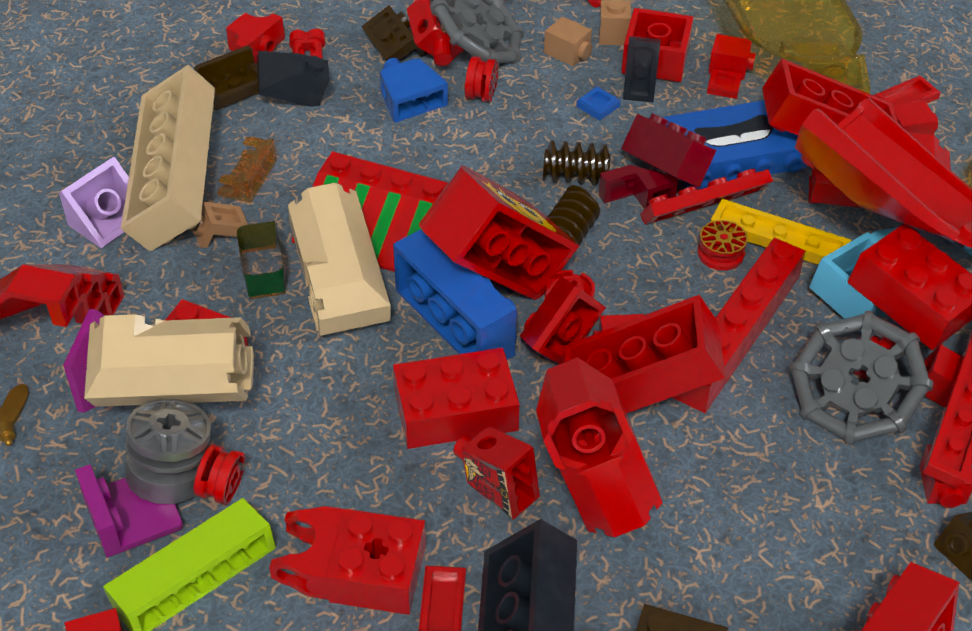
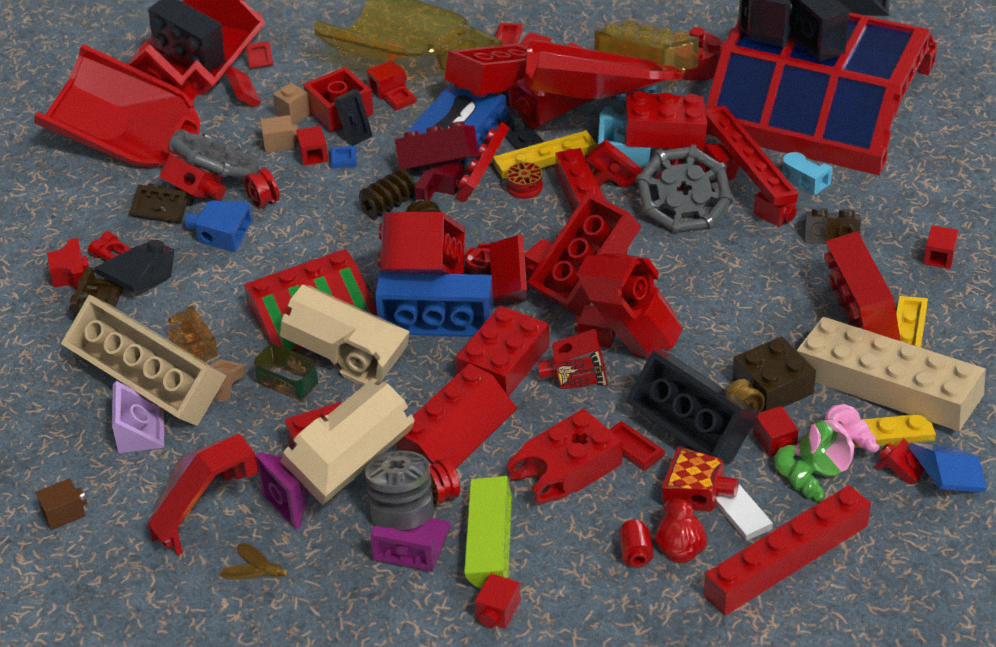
camera: 45 degrees left, 5 degrees down
none -> red brick [296,125,328,166]
none -> red slope [397,363,517,469]
none -> black hinge [498,110,544,150]
none -> red hinge [587,139,643,188]

